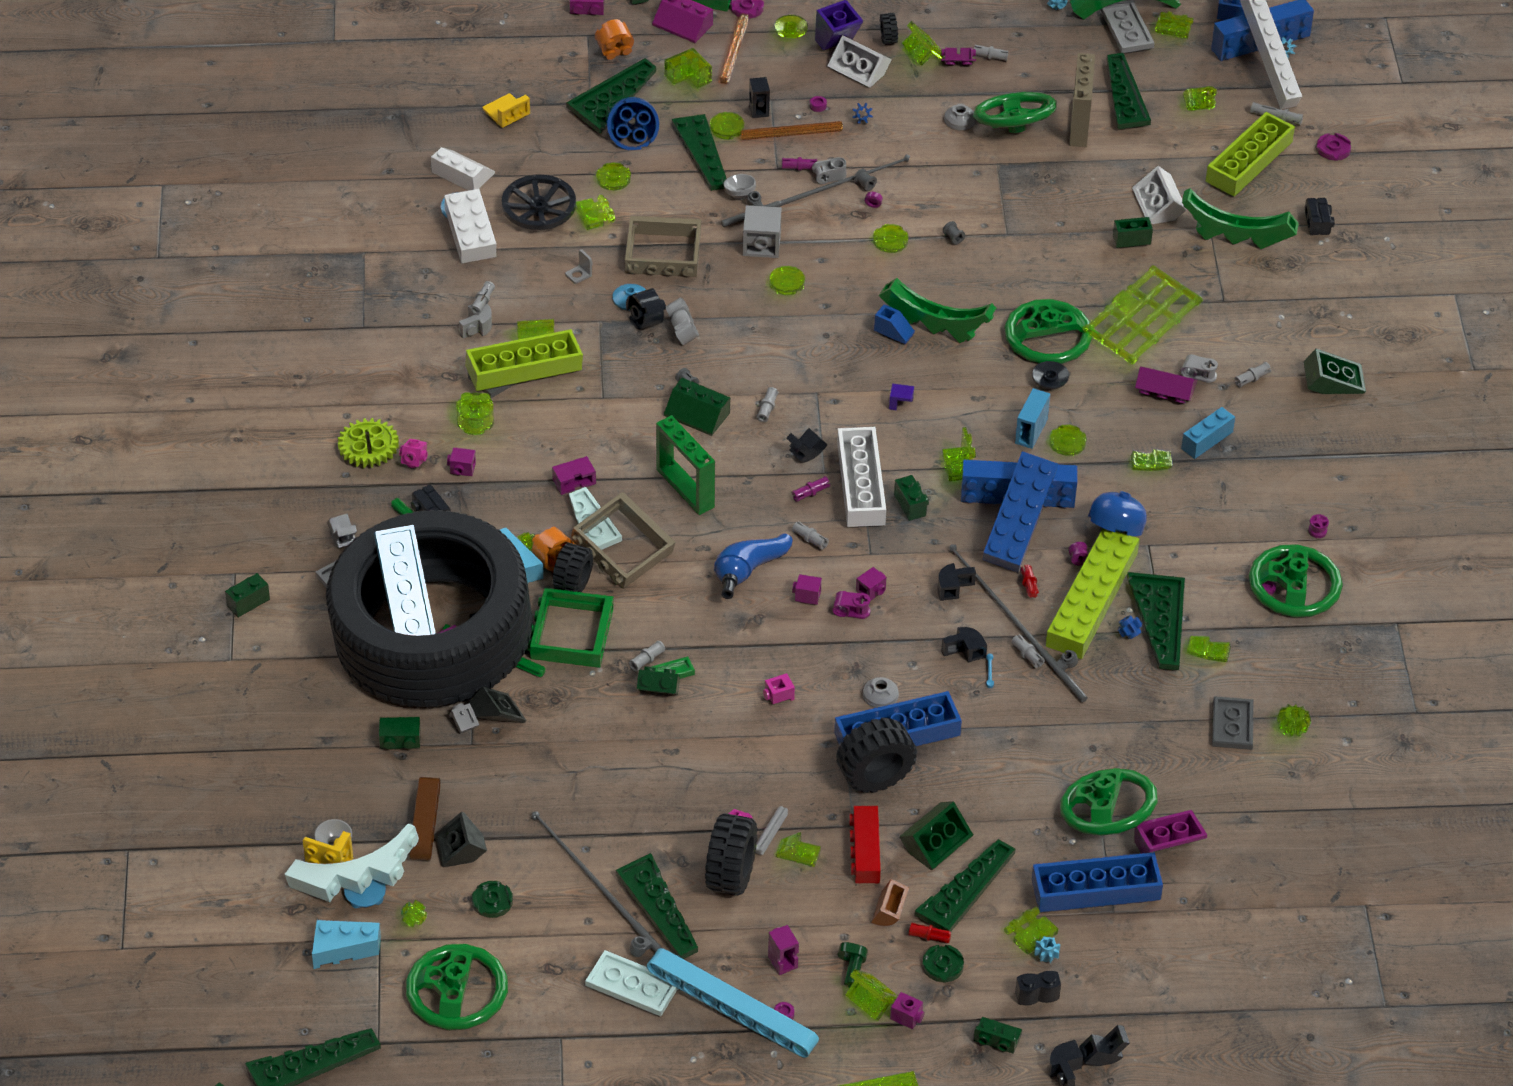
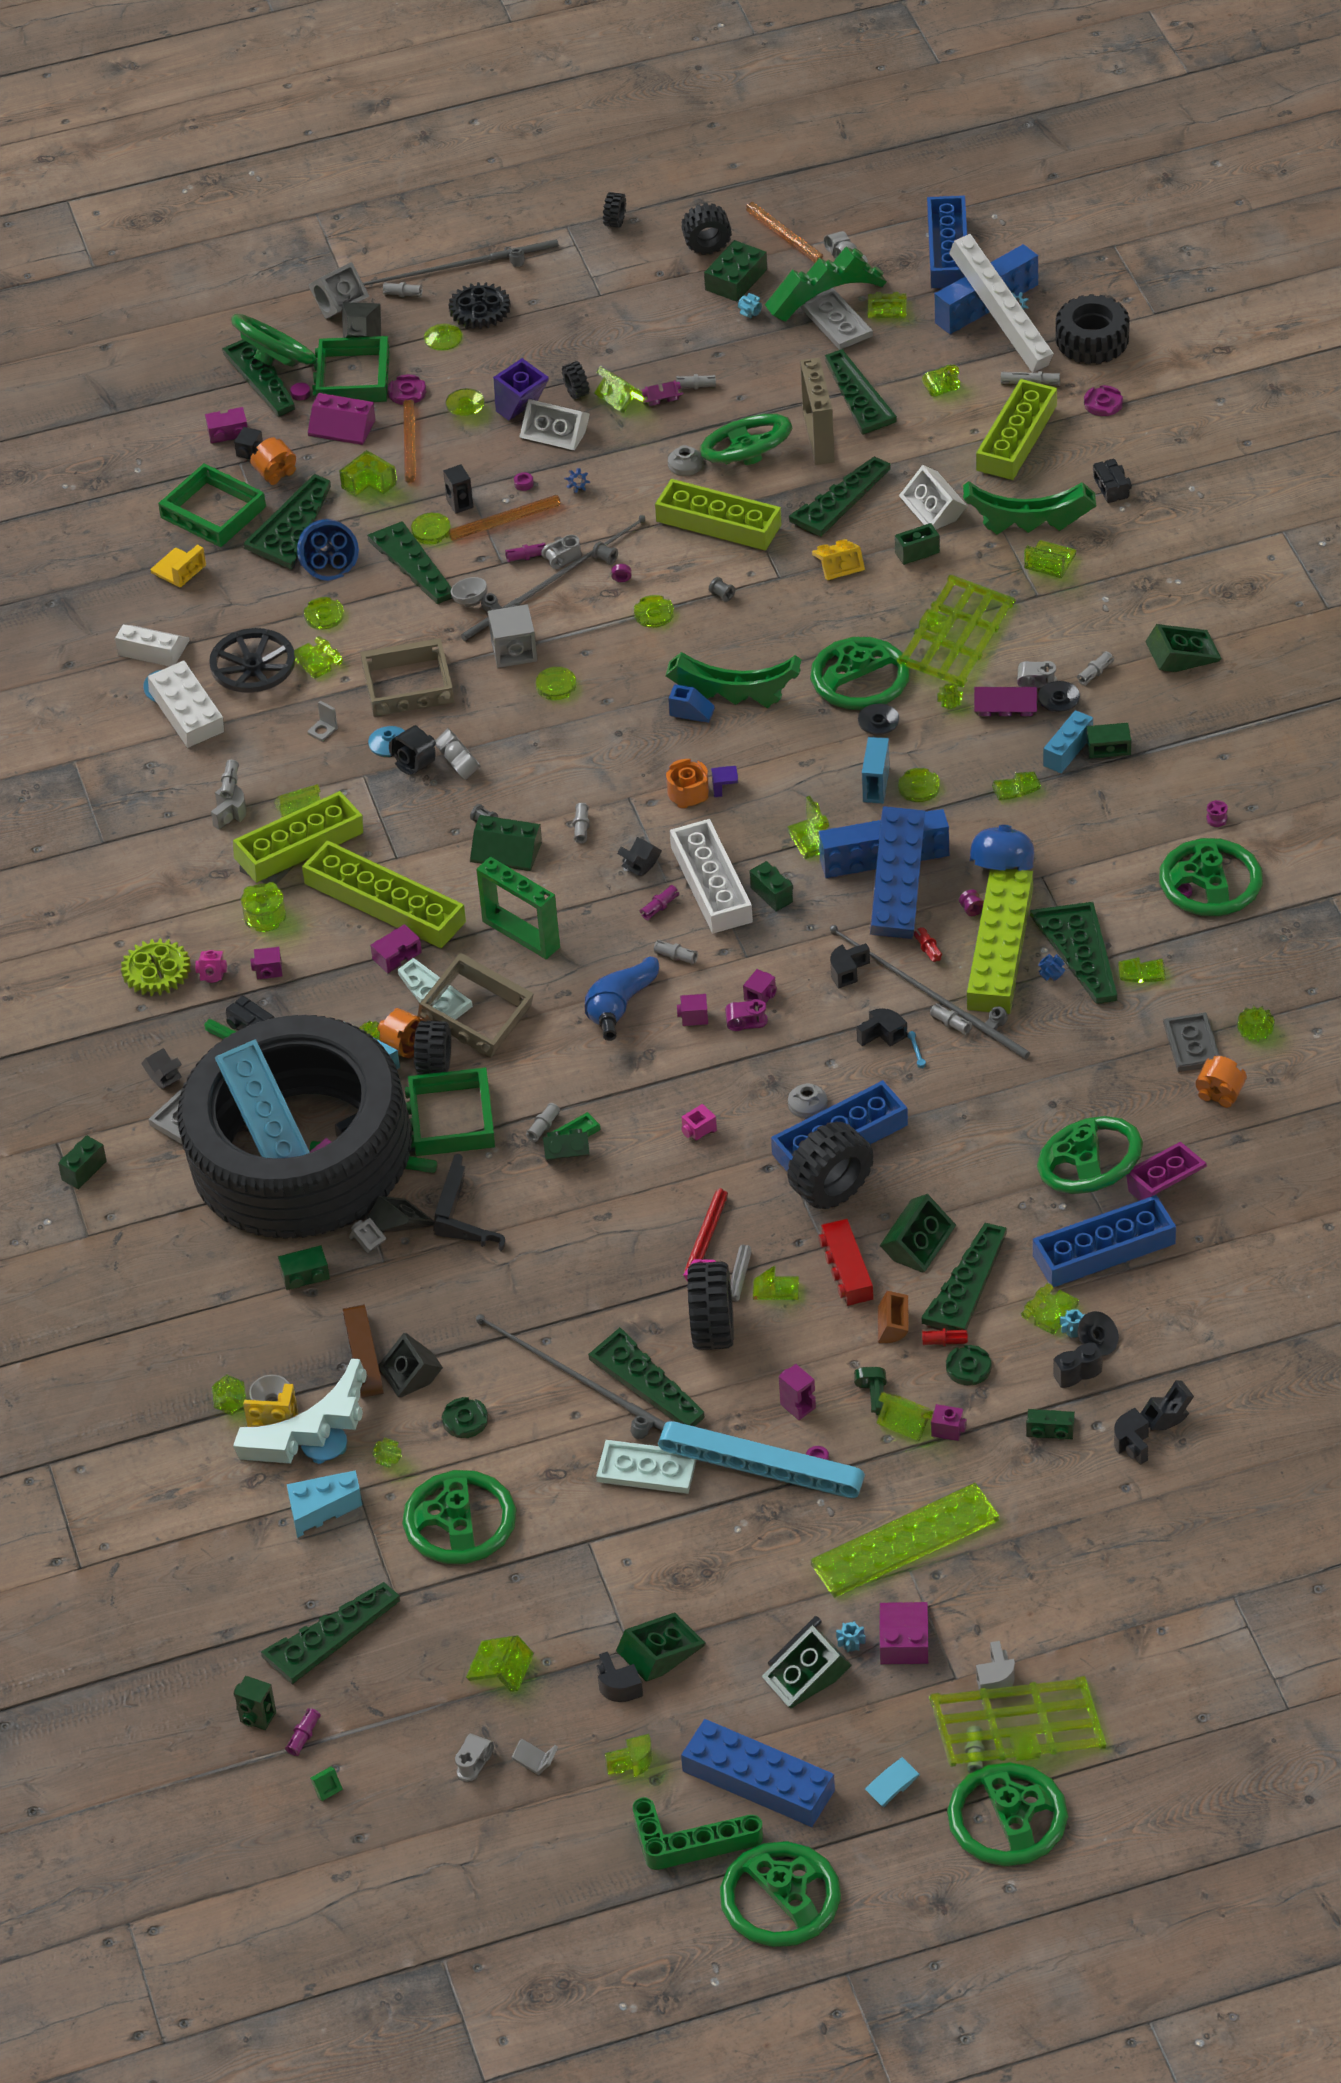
camera: 10 degrees left, 0 degrees up
none -> green window [158,463,266,547]
none -> clear neon green brick [212,1374,246,1415]
none -> black brick [234,427,263,460]
none -> lime brick [302,840,466,948]
none -> black hinge [433,1154,505,1252]
none -> lime brick [655,479,782,551]
none -> orange brick [666,759,709,808]
none -> red axle [684,1188,728,1273]
none -> dark green wing [789,456,891,537]
none -> yellow bracket [812,539,865,580]
none -> clear neon green gear [937,683,963,709]
none -> clear neon green bracket [1024,540,1076,579]
none -> black dish [1038,681,1080,712]
none -> black tyre [1056,294,1130,365]
none -> black dish [1078,1311,1119,1356]
none -> dark green brick [1087,723,1132,758]
none -> orange brick [1195,1056,1247,1108]

